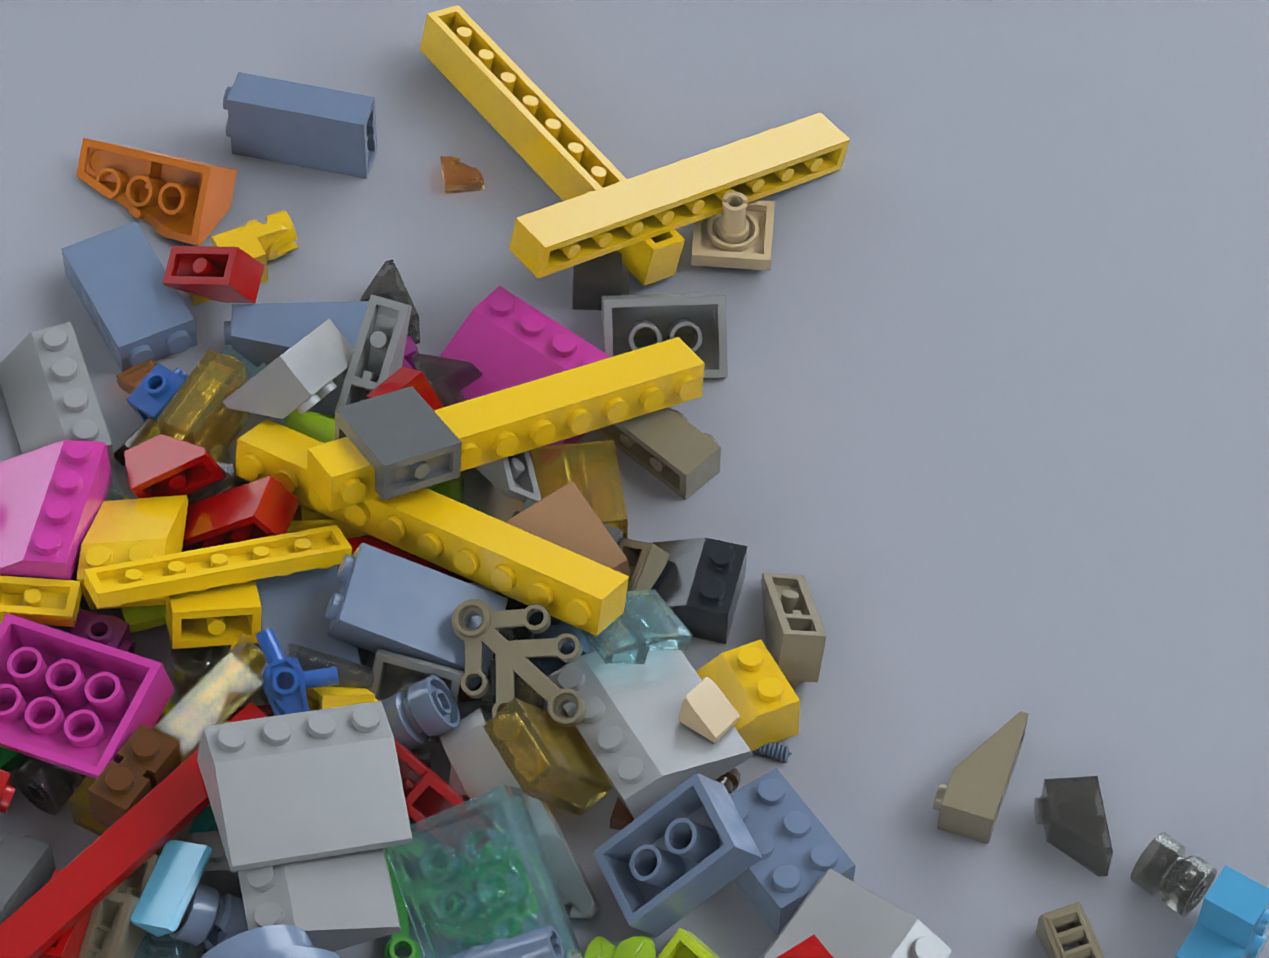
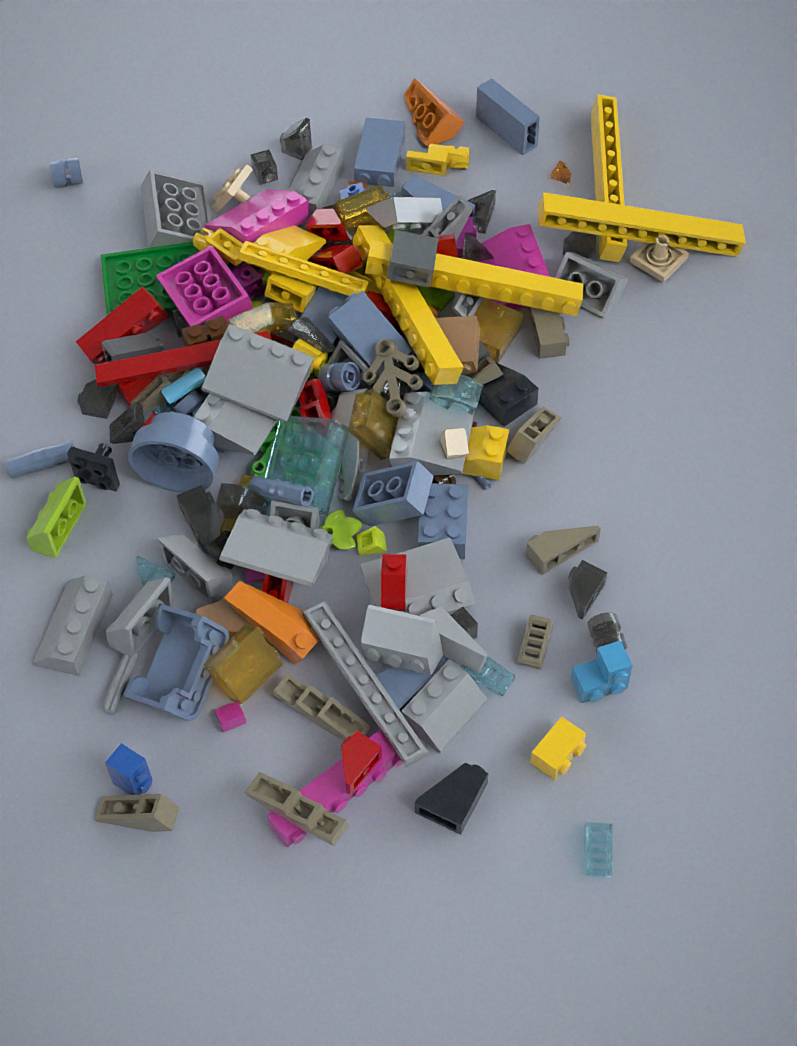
camera: 40 degrees right, 5 degrees up
red slope [162,246,265,303] -> none
blue piece [256,628,339,716] -> none

